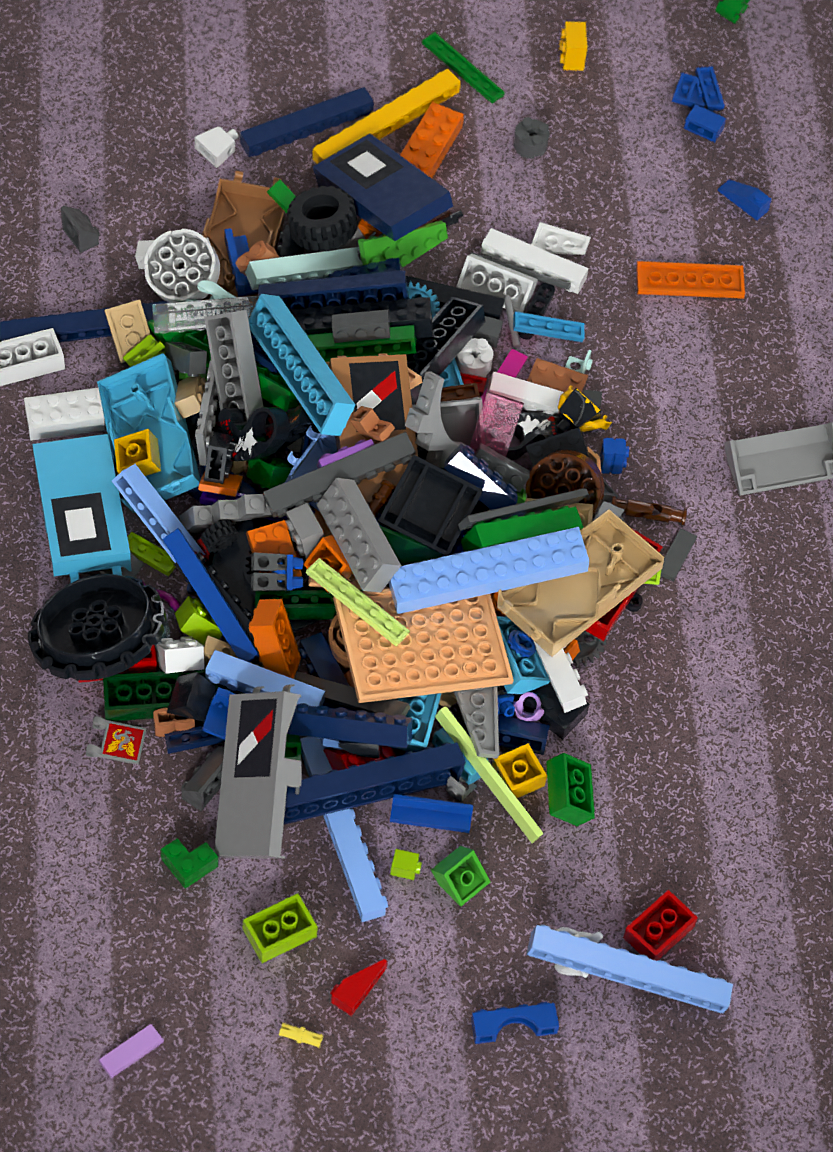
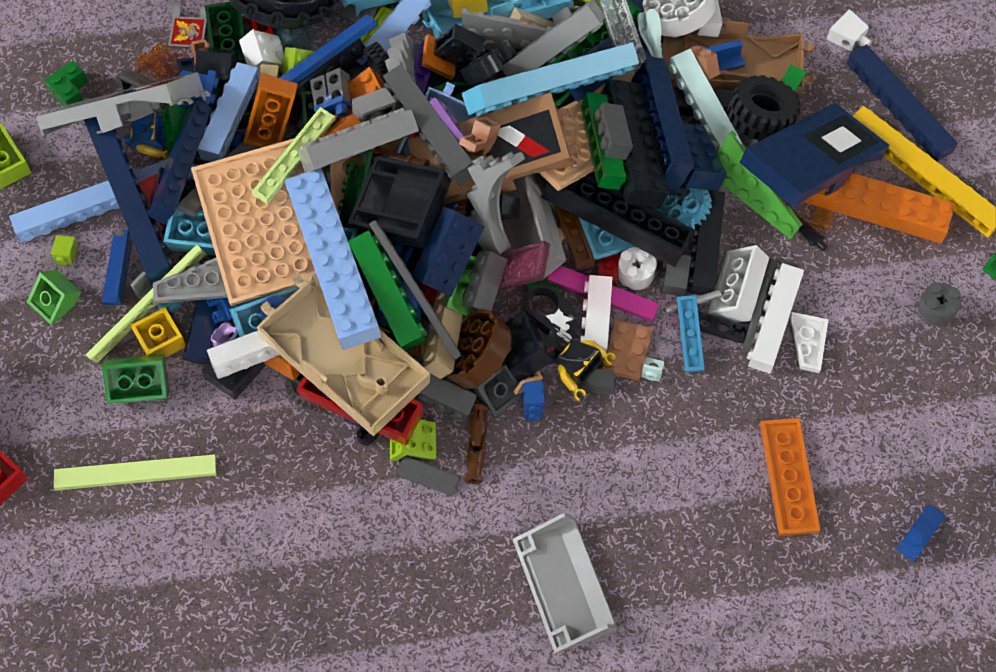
camera: 90 degrees right, 5 degrees up
none -> yellowish green tile [54,455,217,491]
none -> clear orange plate [133,43,171,79]

